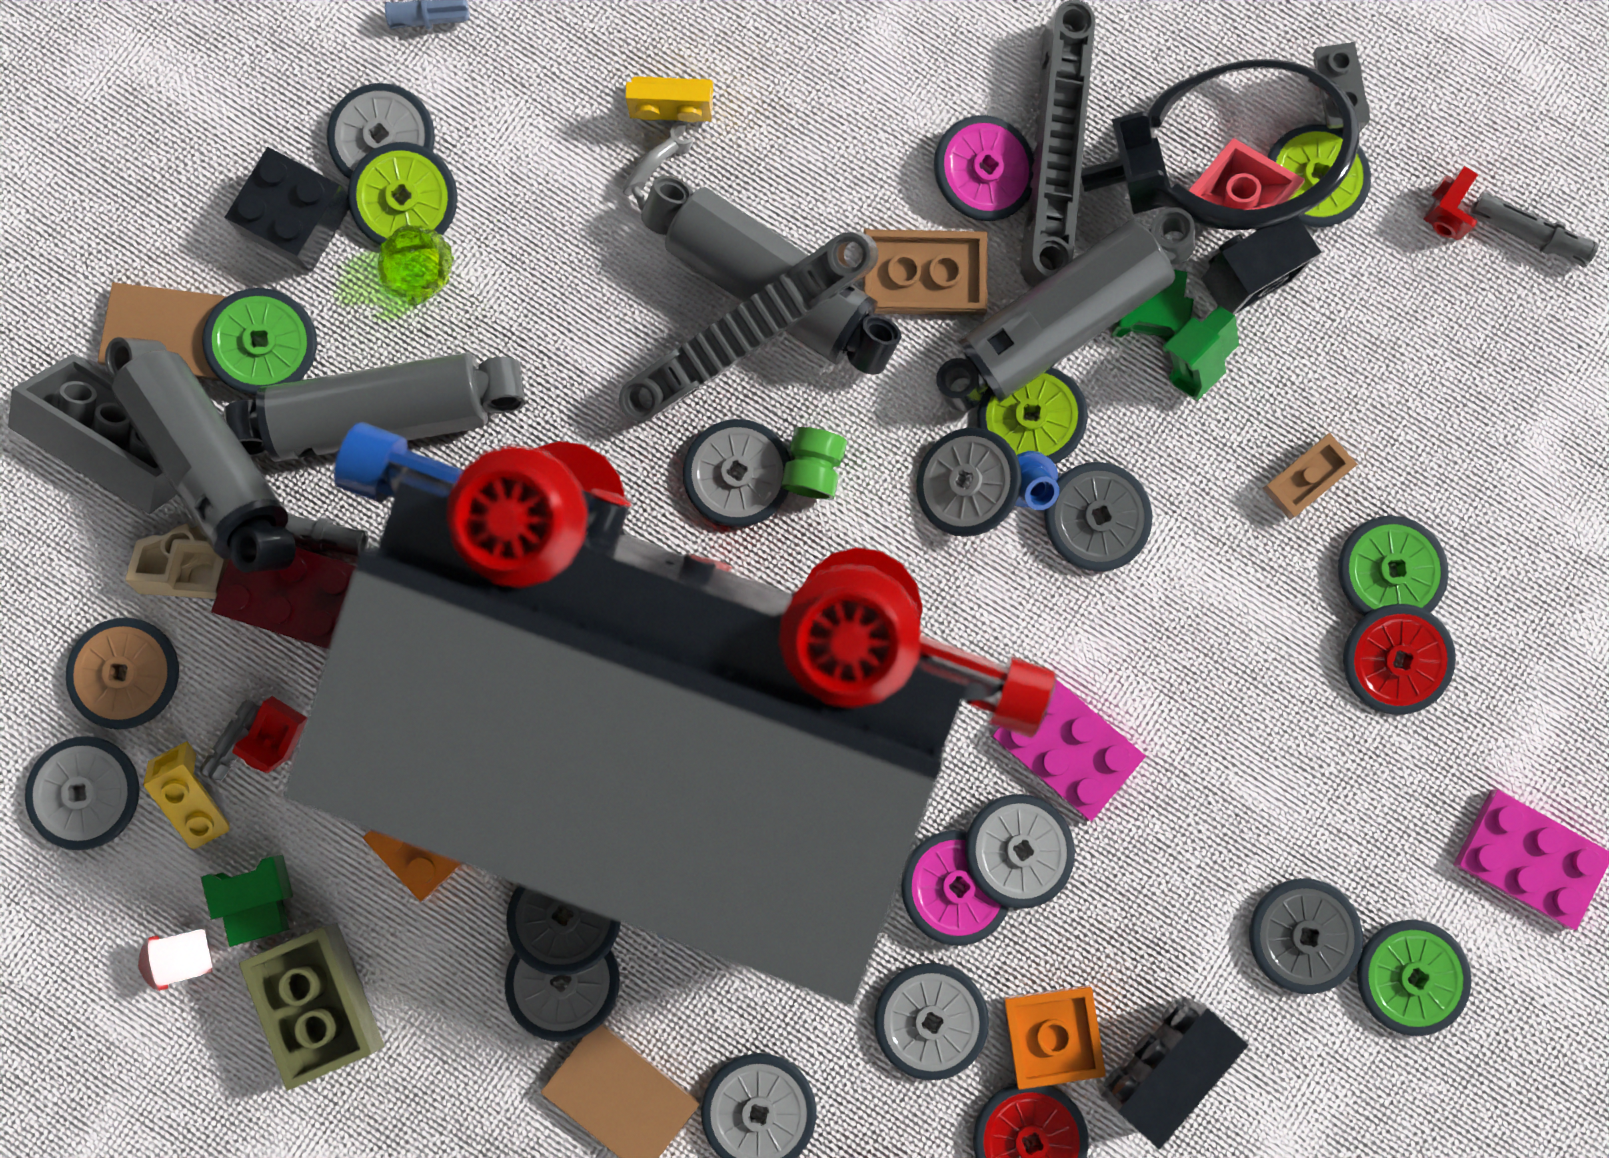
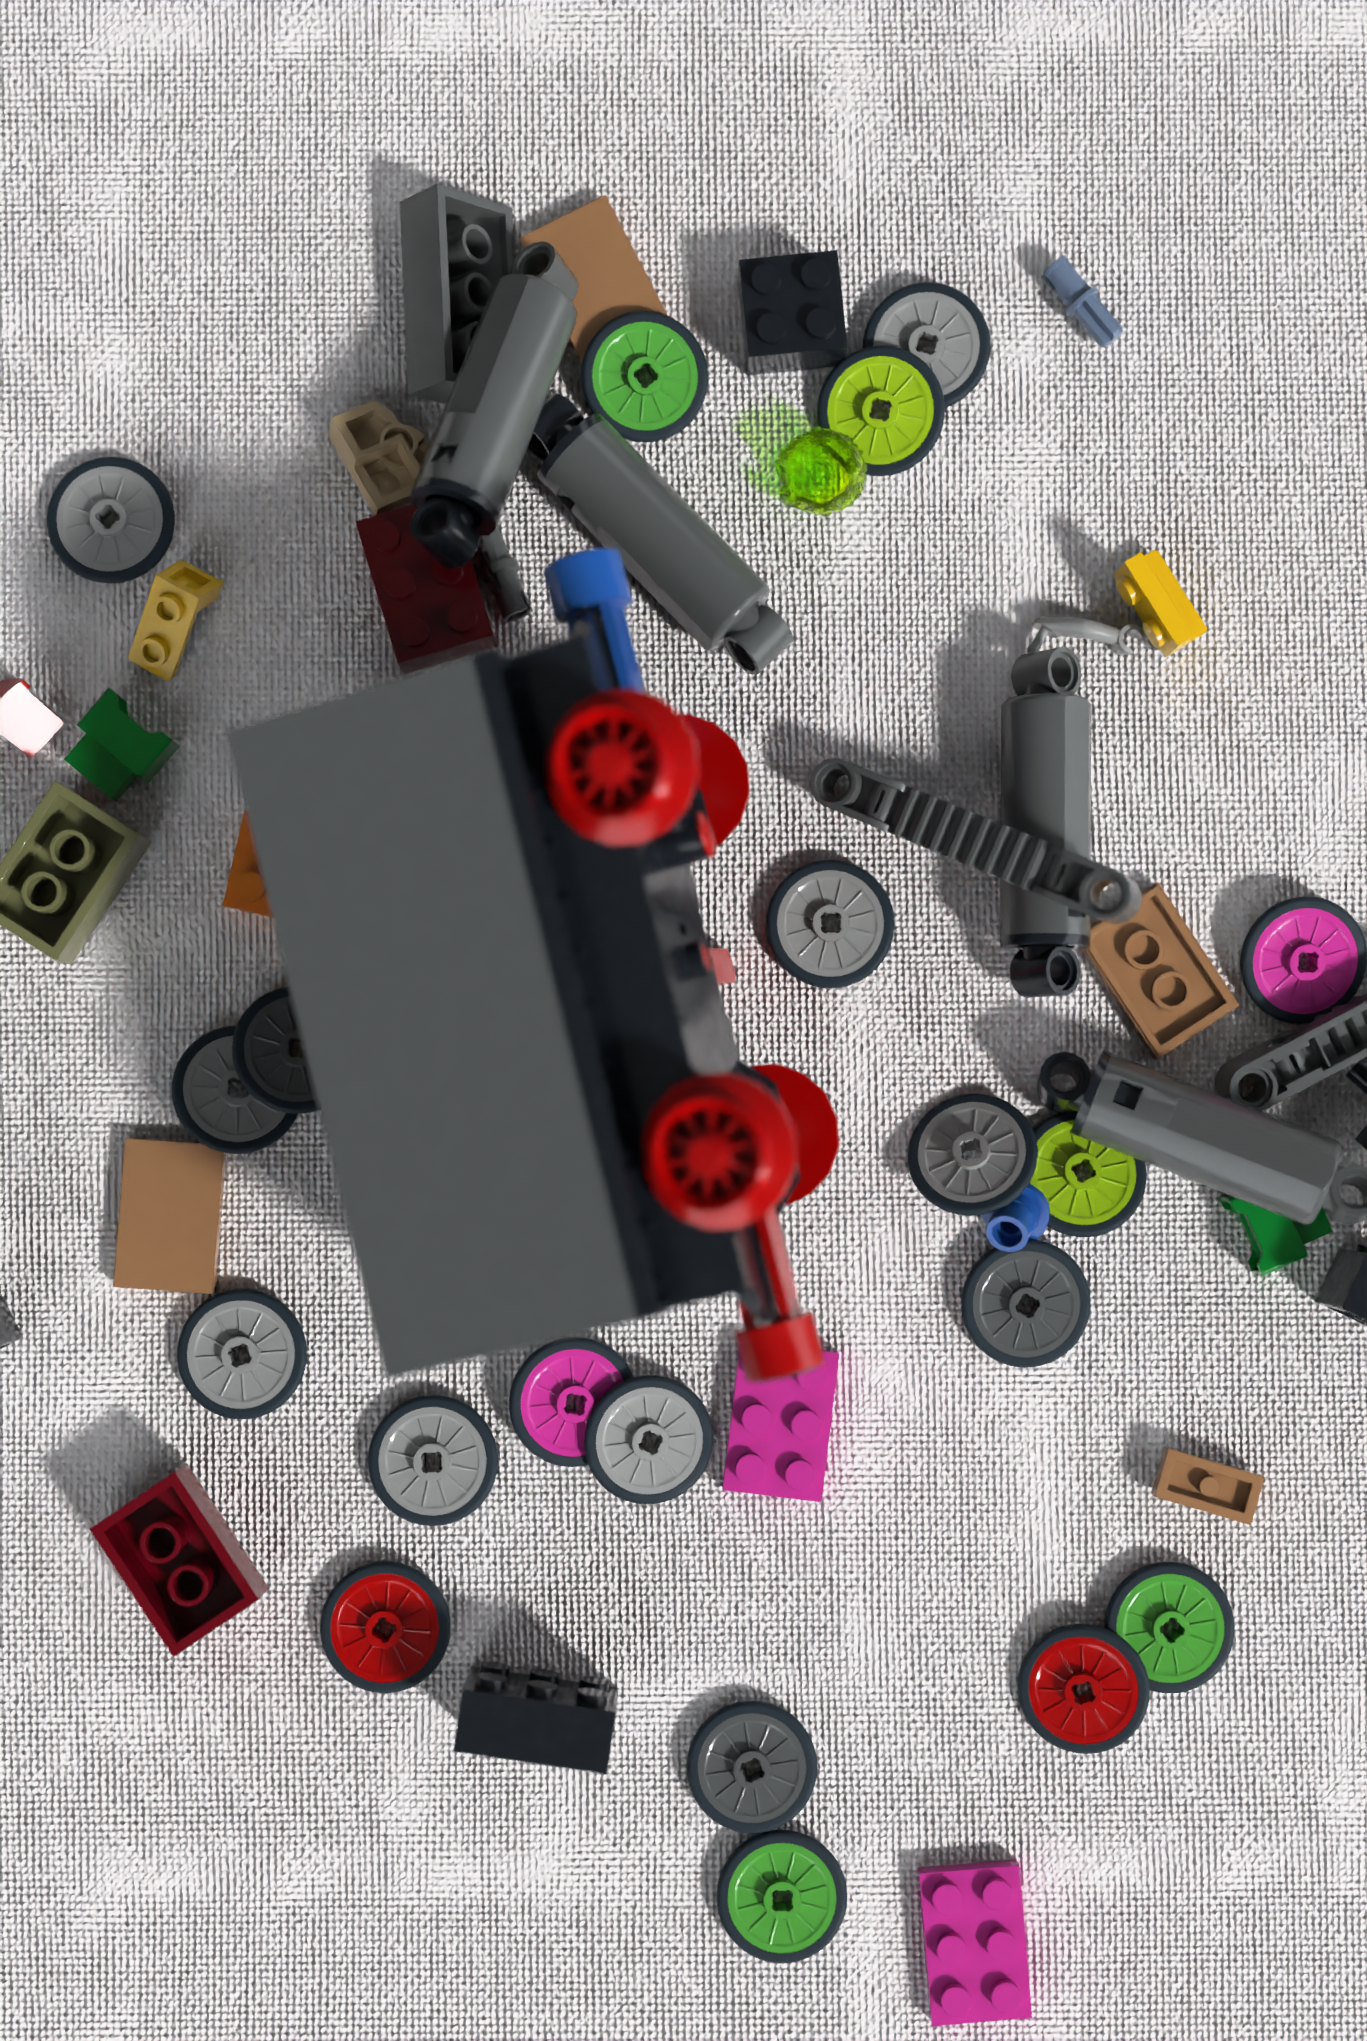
camera: 55 degrees right, 5 degrees up
medium nougat wheel [66,617,179,730] -> none
dark grey axle [200,700,261,780] -> none
red bracket [232,696,308,773] -> none
bright green wheel [781,427,847,500] -> none
orange plate [1003,985,1106,1090] -> none
green piece [1162,305,1239,401] -> none

